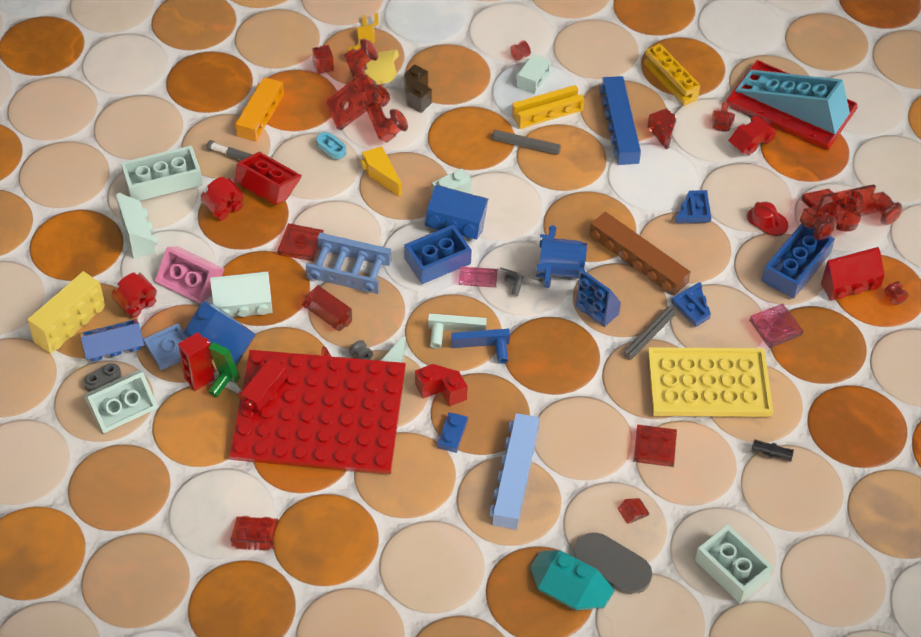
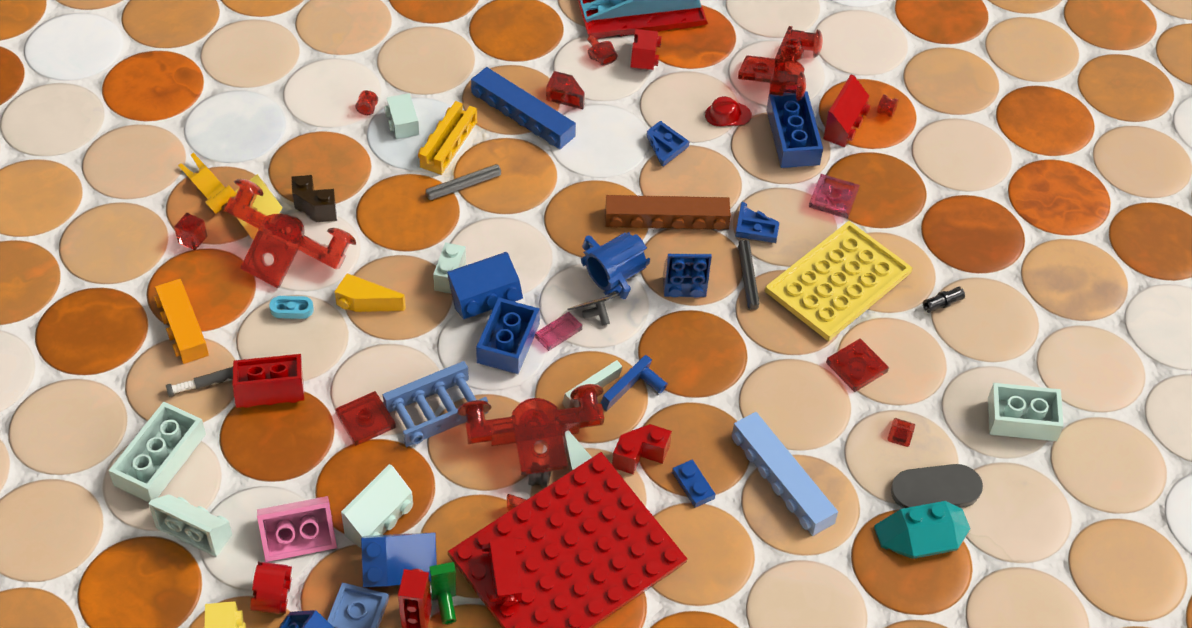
camera: 45 degrees left, 0 degrees up
red brick [201,177,244,221] -> none
clear red brick [301,285,352,332] -> none
yellow brick [644,44,700,106] -> none
none -> clear red piece [458,384,605,475]

